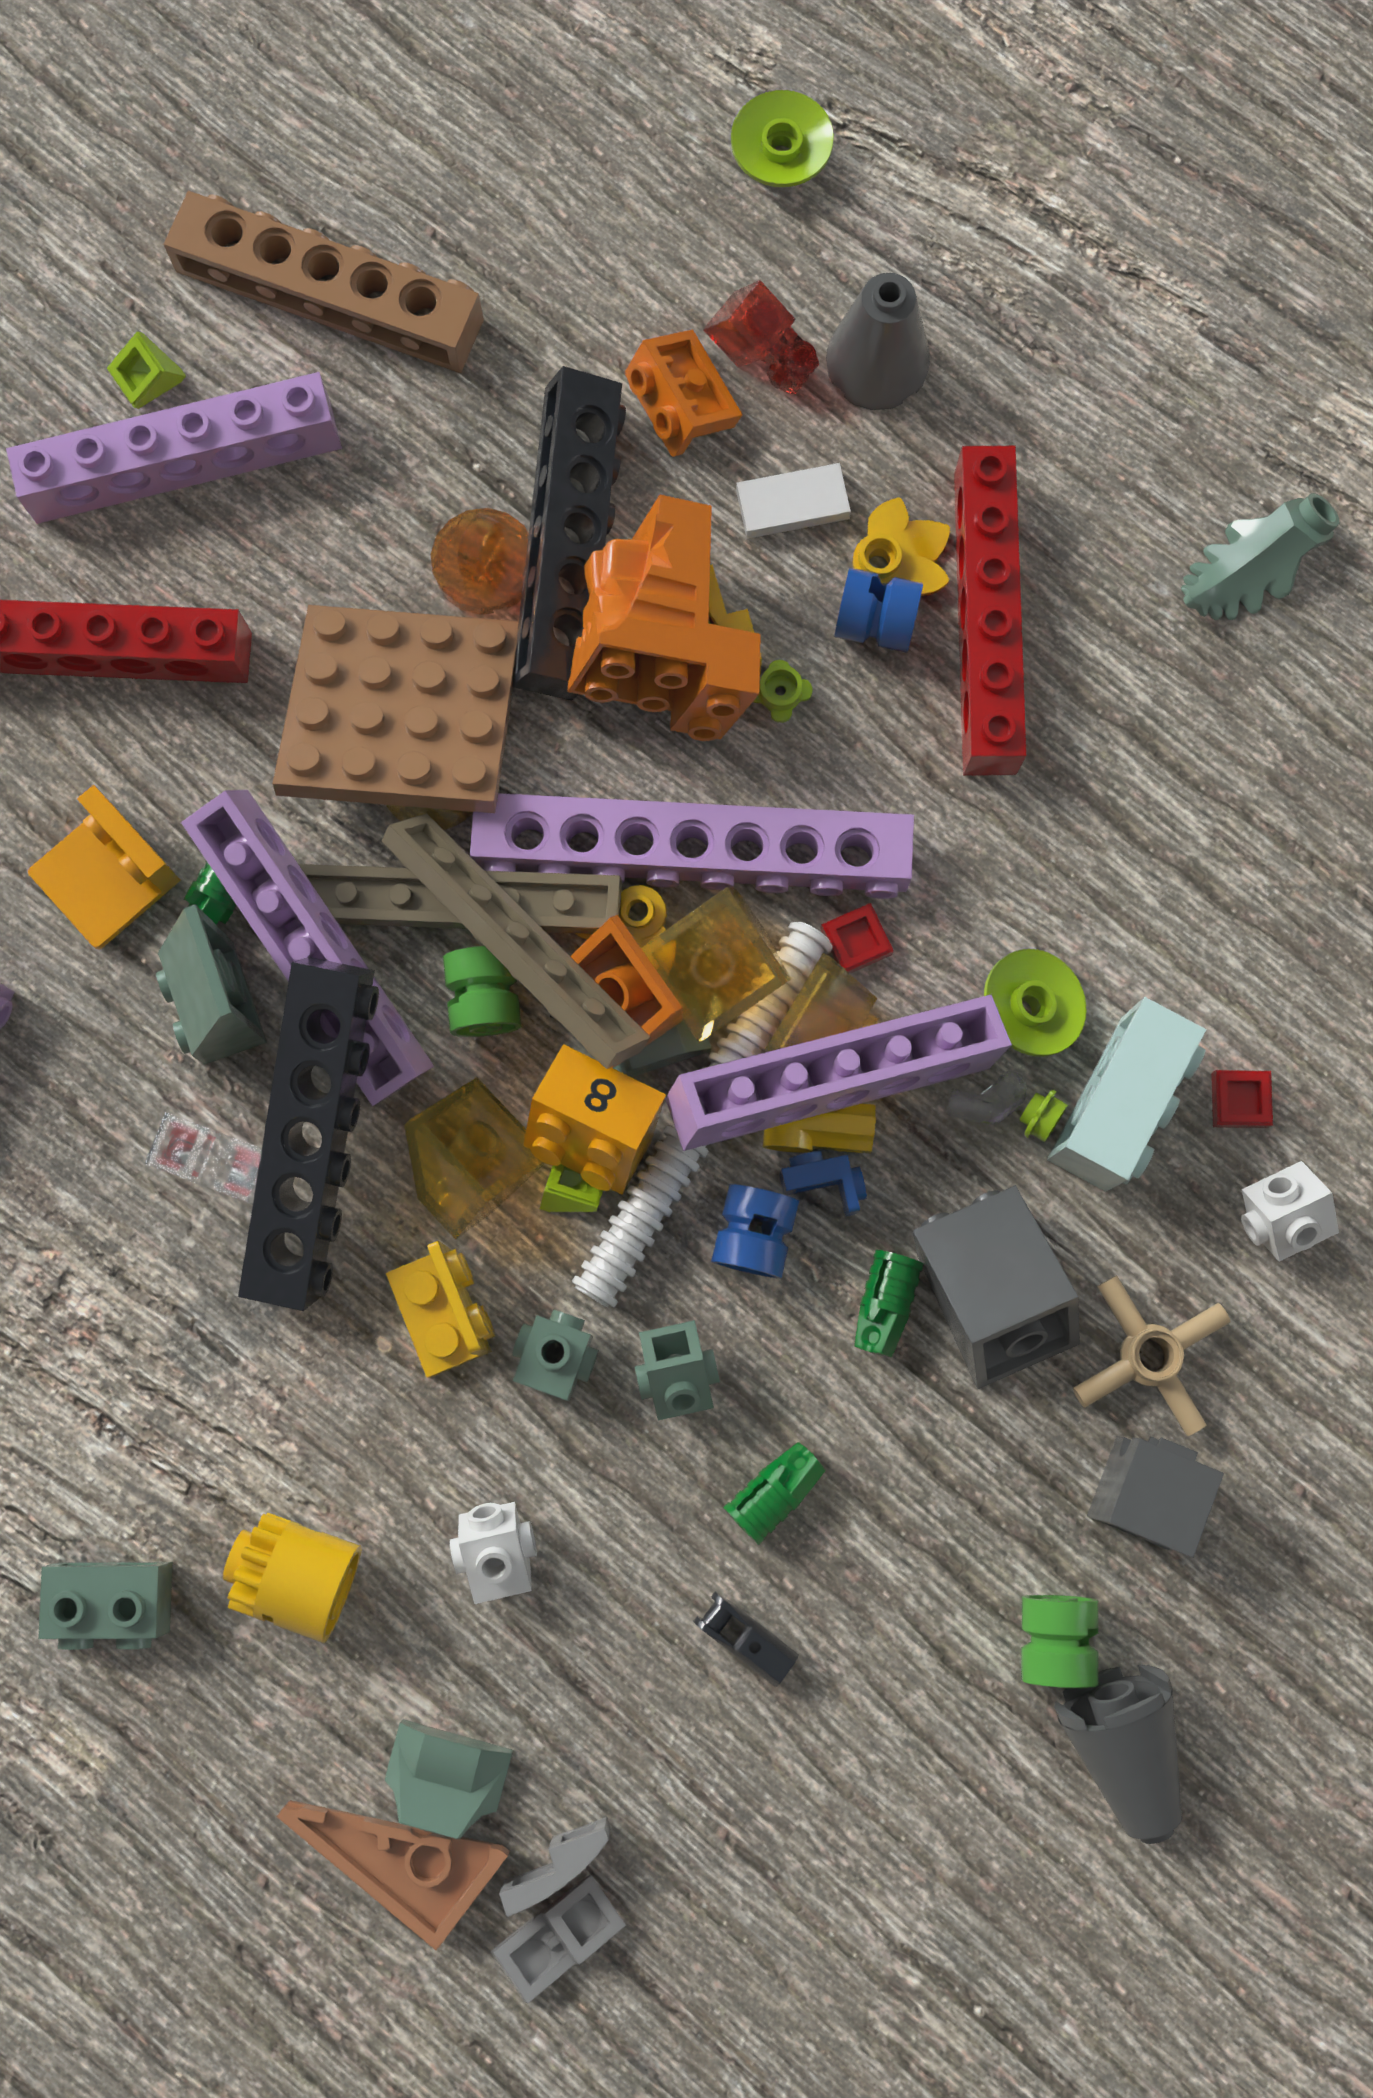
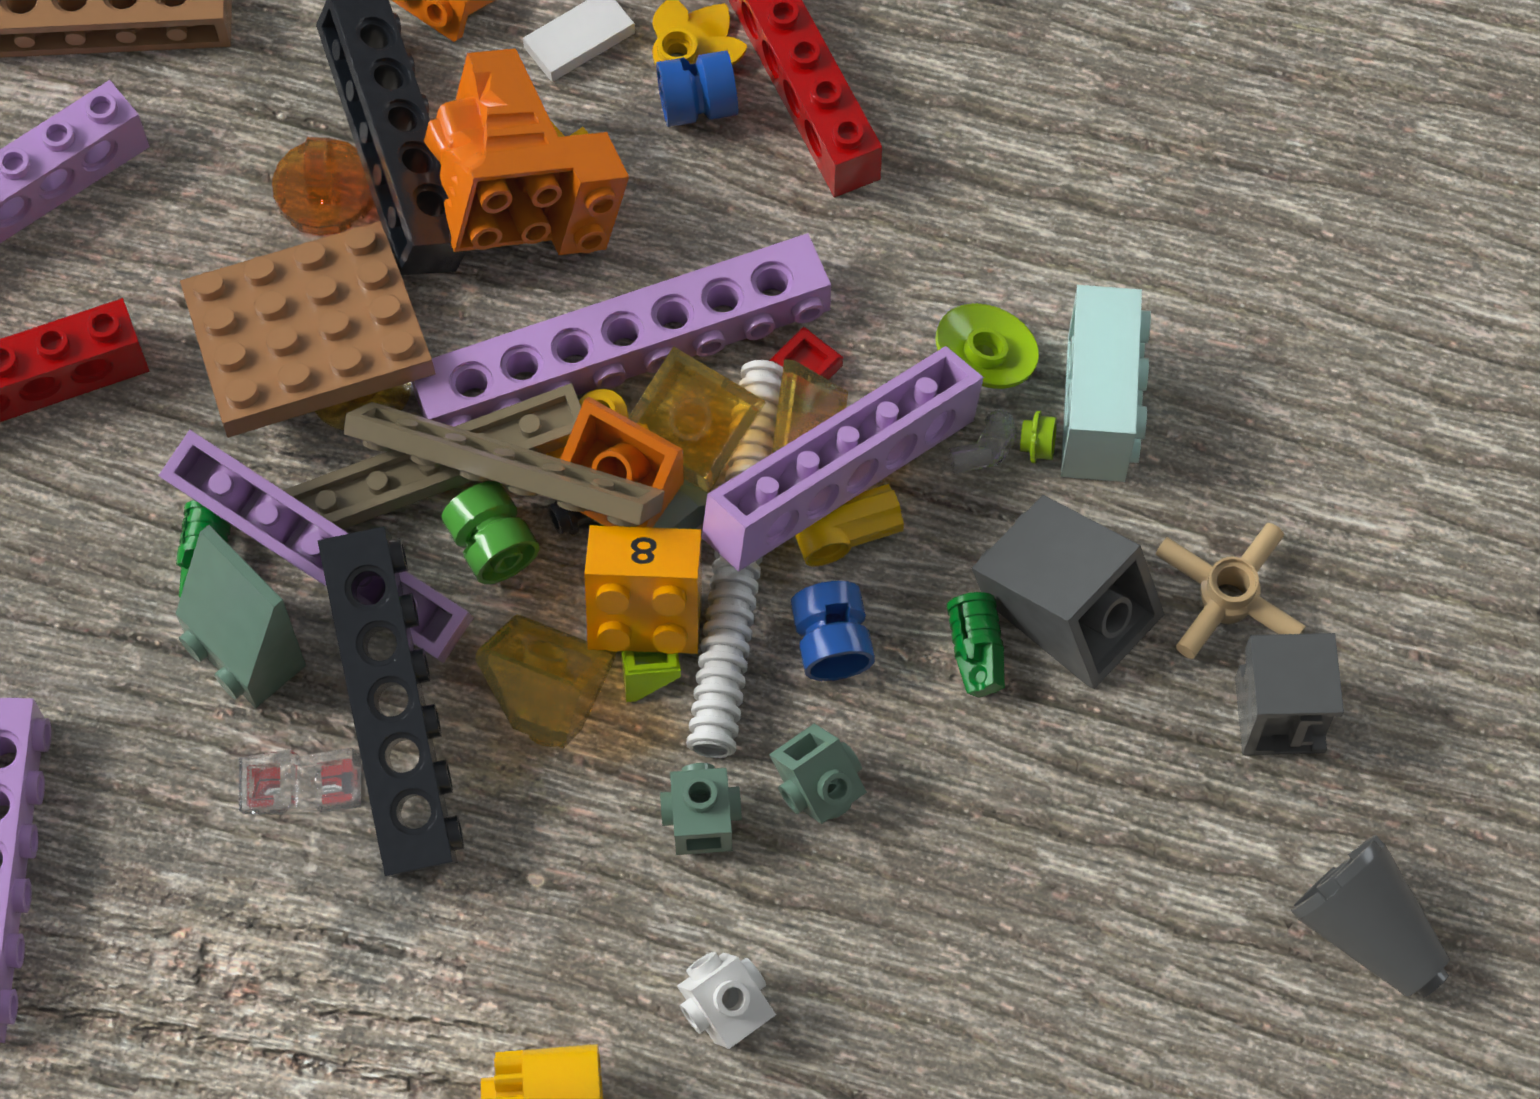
camera: 25 degrees left, 15 degrees down
light orange bracket [28,784,181,950] -> none
yellow bracket [386,1241,496,1378] -> none
black bar [693,1591,799,1687] -> none
green hinge [723,1442,826,1546] -> none
lime plate [753,660,813,723] -> none
blue bracket [779,1151,867,1217] -> none
bright green wheel [1021,1595,1099,1688] -> none
red tile [1211,1070,1273,1128] -> none
white brick [1241,1161,1339,1261] -> none

